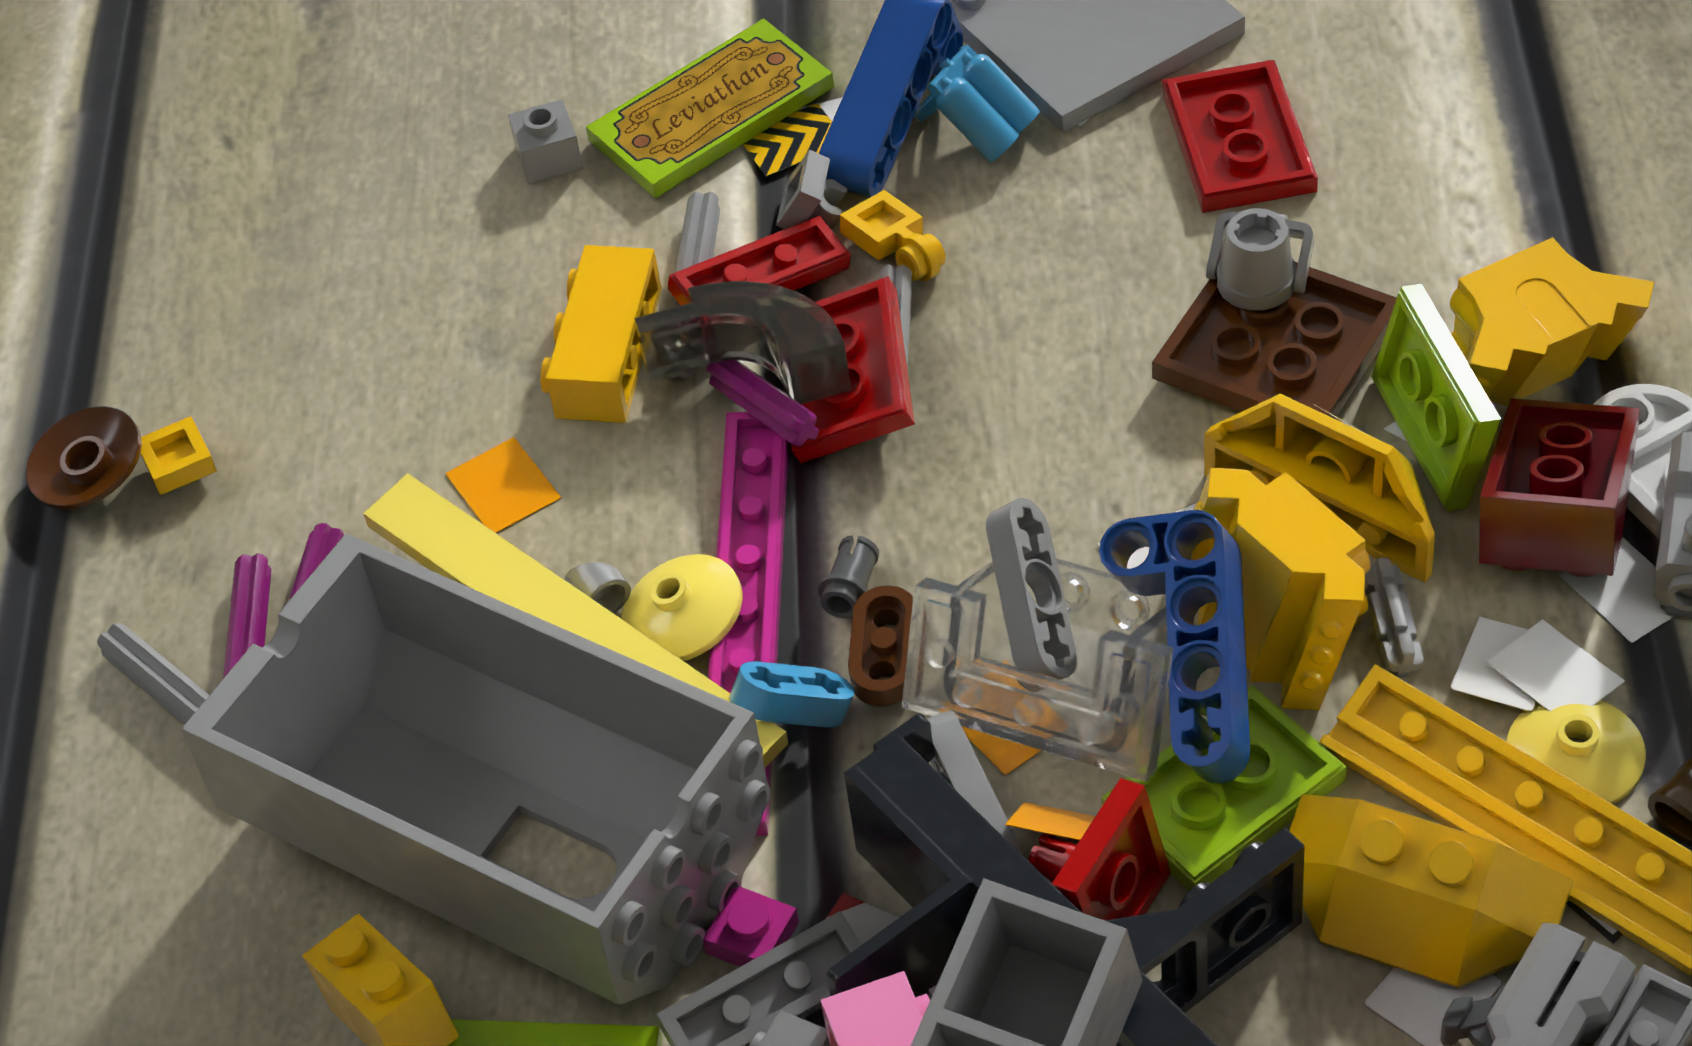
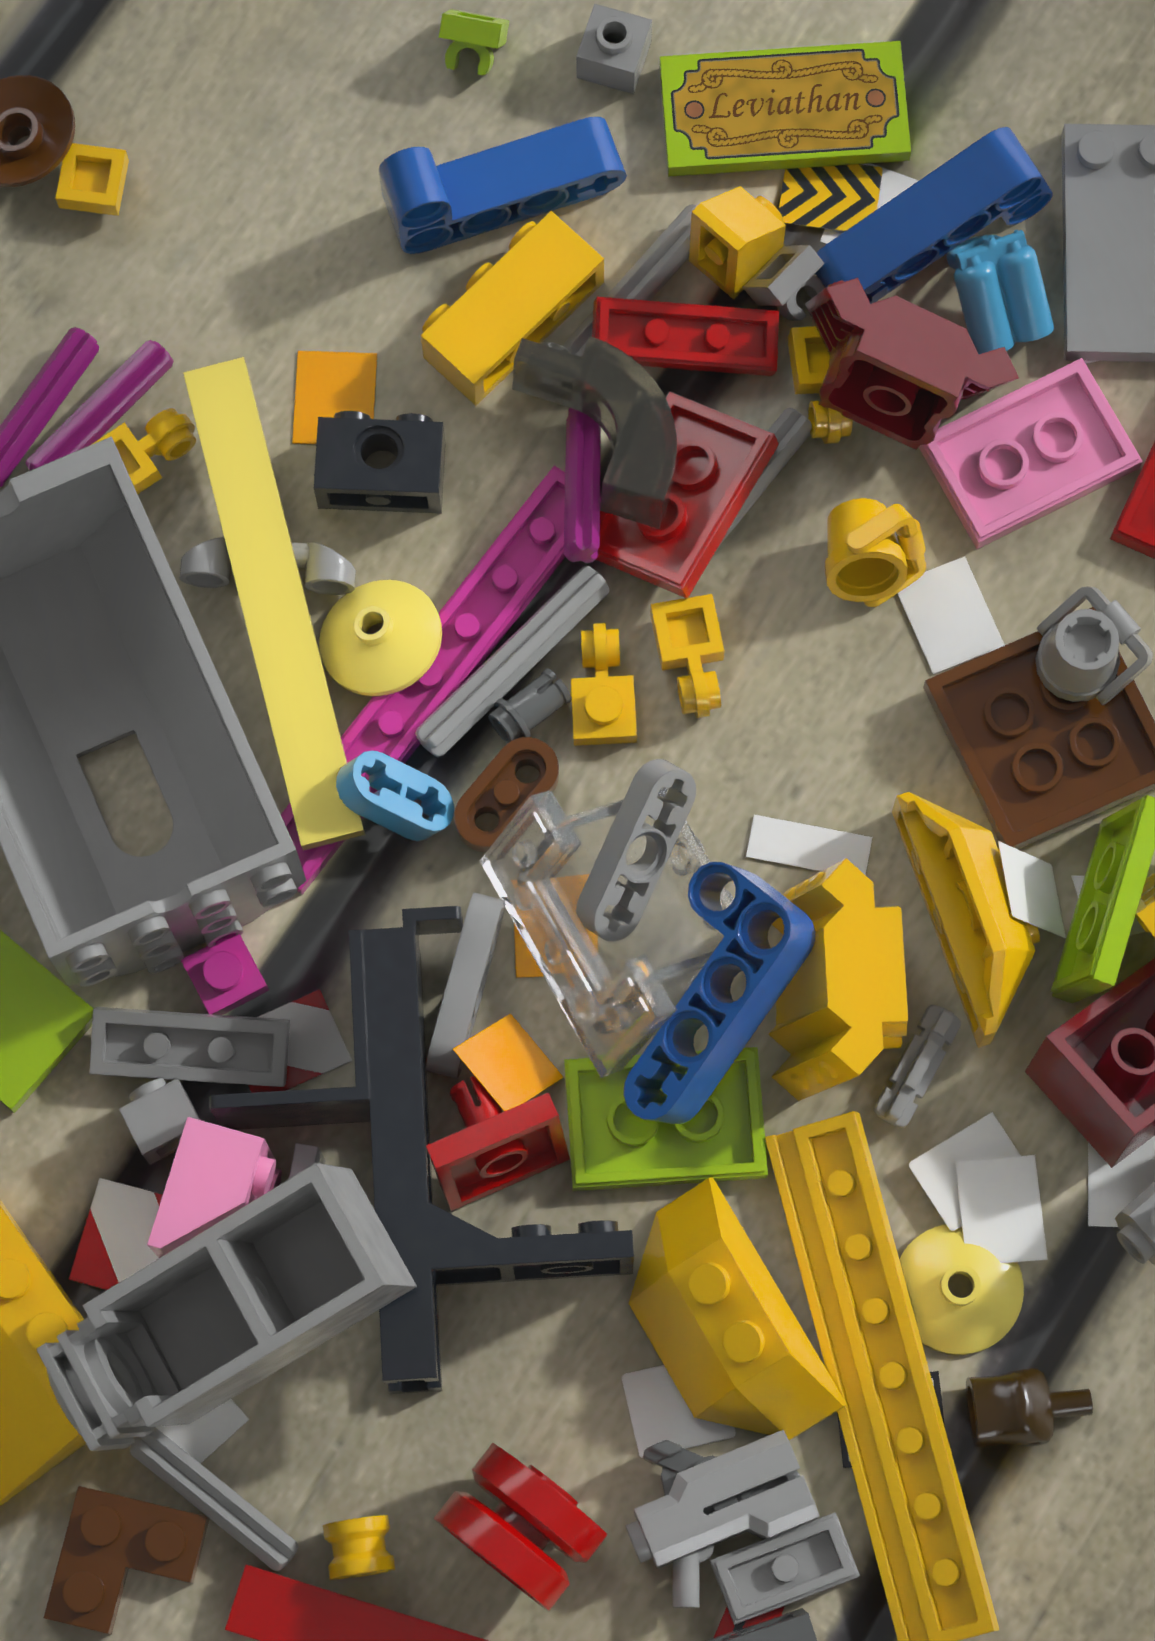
camera: 30 degrees right, 25 degrees up
none -> black brick [314,411,446,514]
none -> blue beam [379,117,627,254]
none -> light grey axle [415,566,610,757]
none -> lime tile [438,9,510,76]
none -> yellow plate [571,623,637,746]
none -> yellow plate [650,594,725,718]
none -> yellow slope [689,186,786,299]
none -> dark red slope [805,278,1019,450]
none -> yellow piece [825,498,926,607]
none -> white sticker [897,556,1005,674]
none -> bright pink tile [919,358,1143,549]

